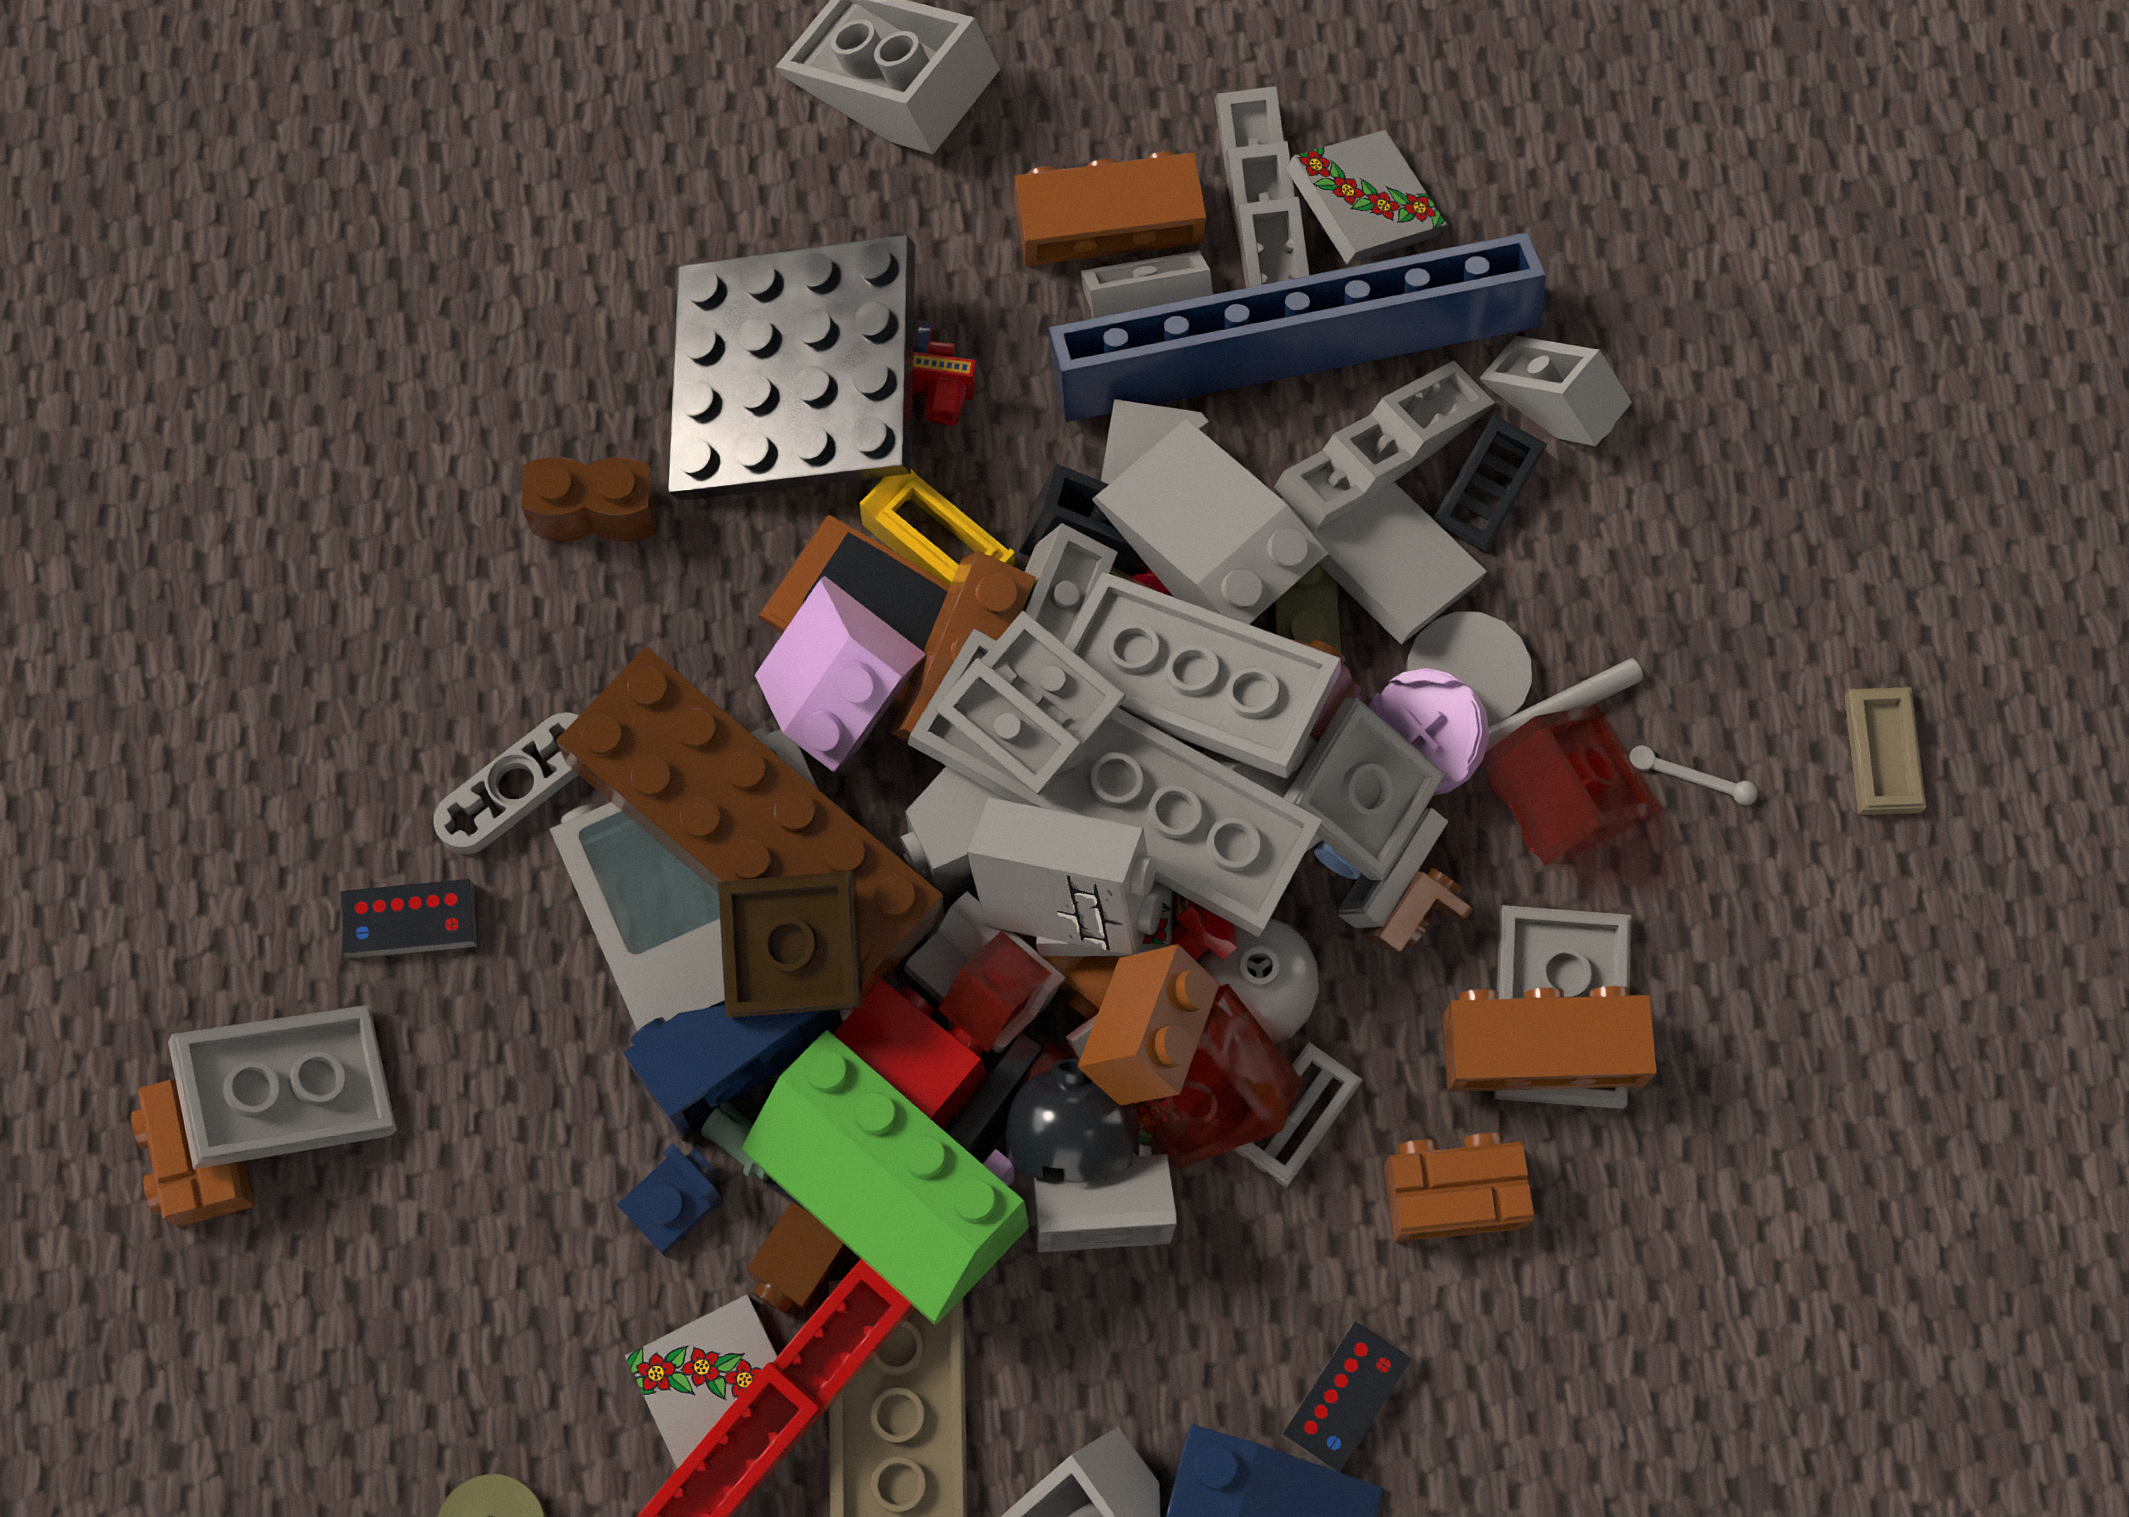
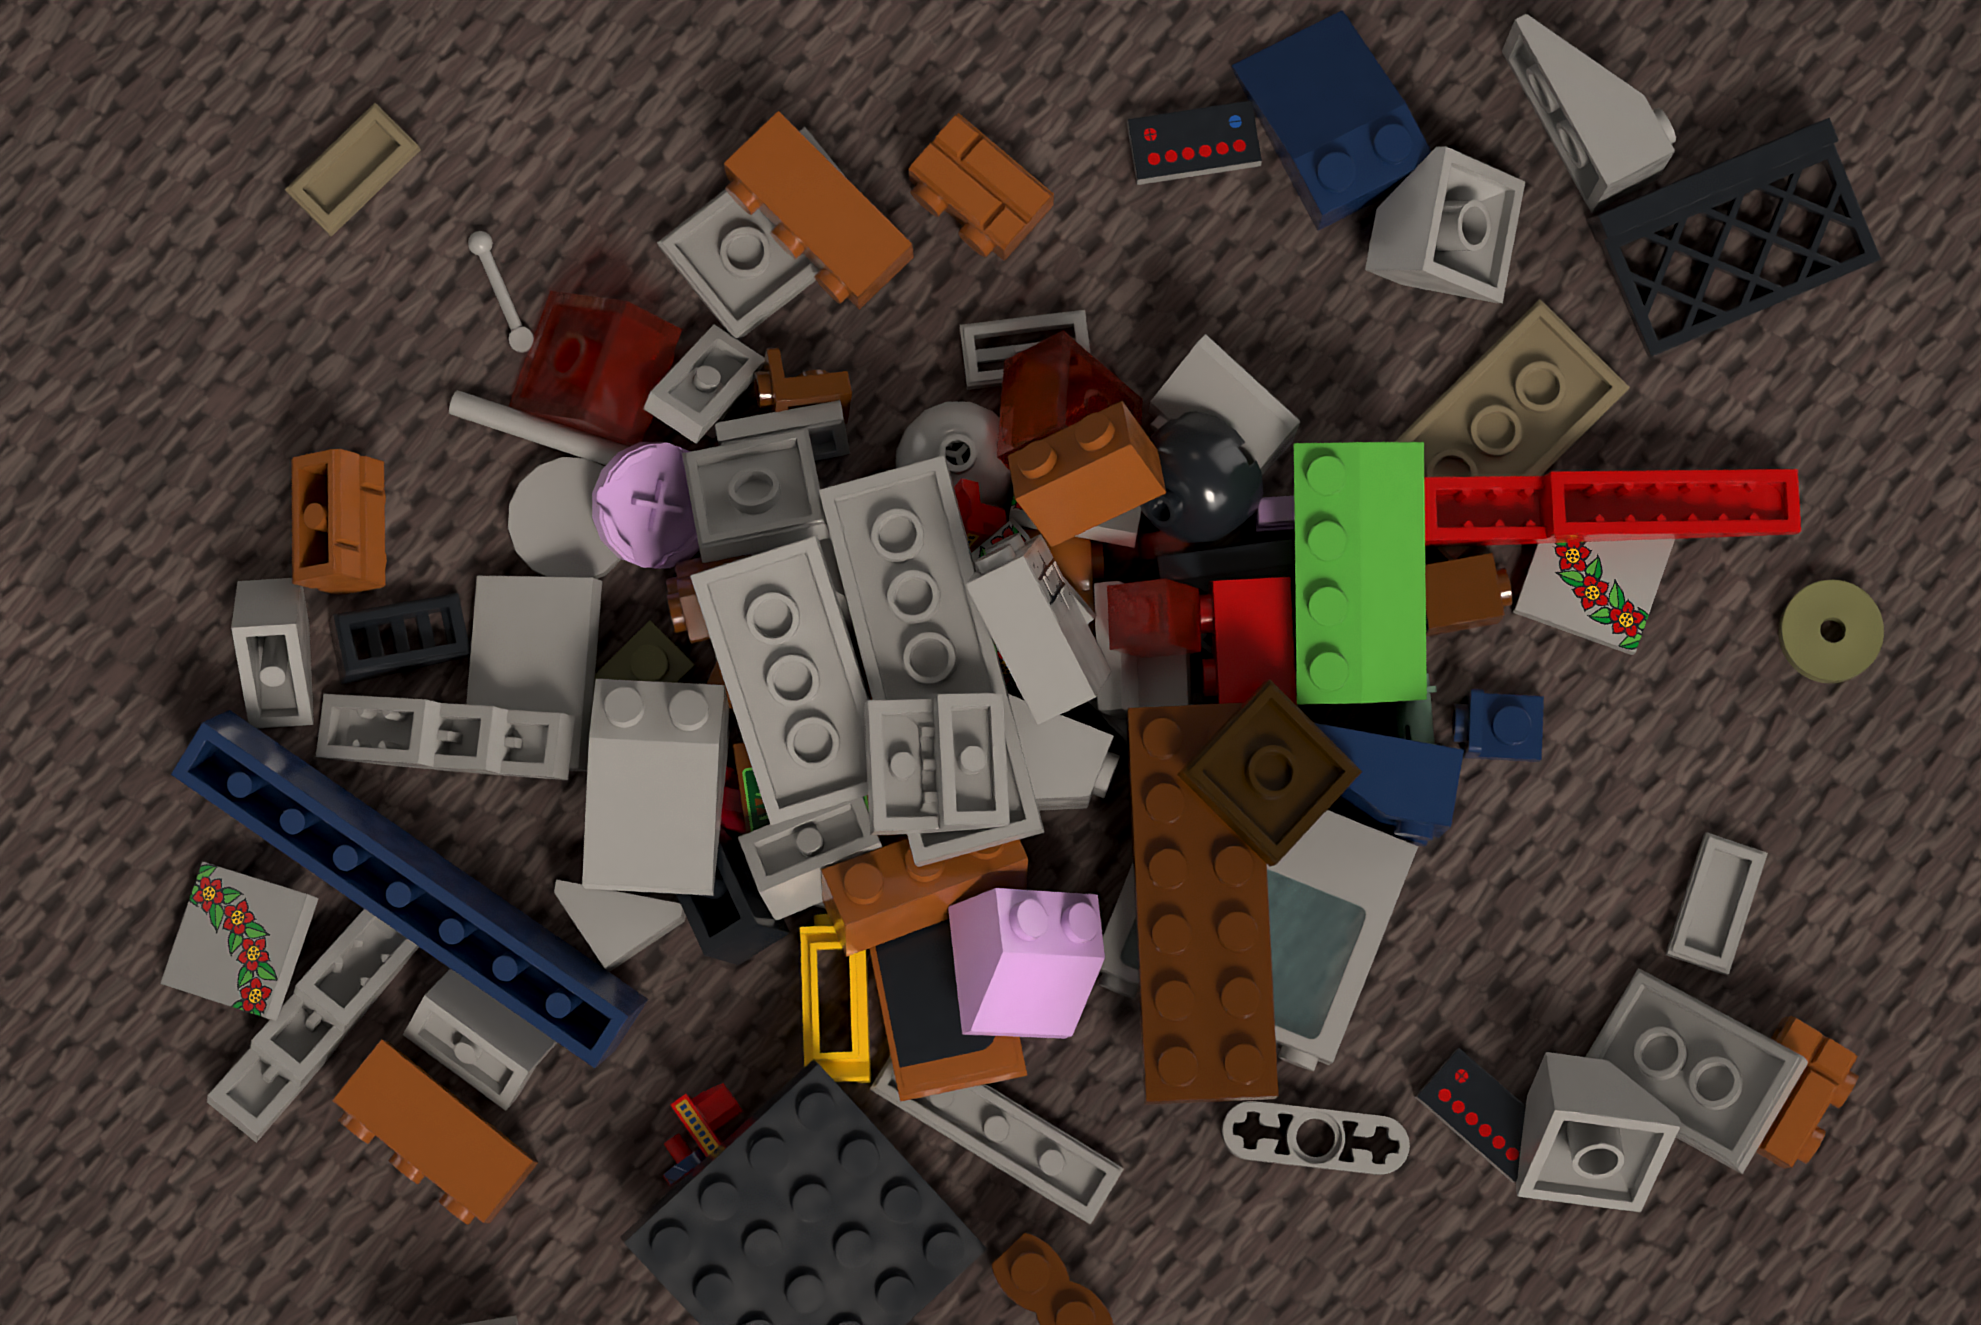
camera: 130 degrees left, 10 degrees up
none -> dark orange brick [291,449,387,595]
none -> light grey slope [643,325,765,443]
none -> light grey tile [870,1055,1124,1225]
none -> light grey slope [1516,1052,1681,1212]
none -> light grey tile [1665,832,1768,975]

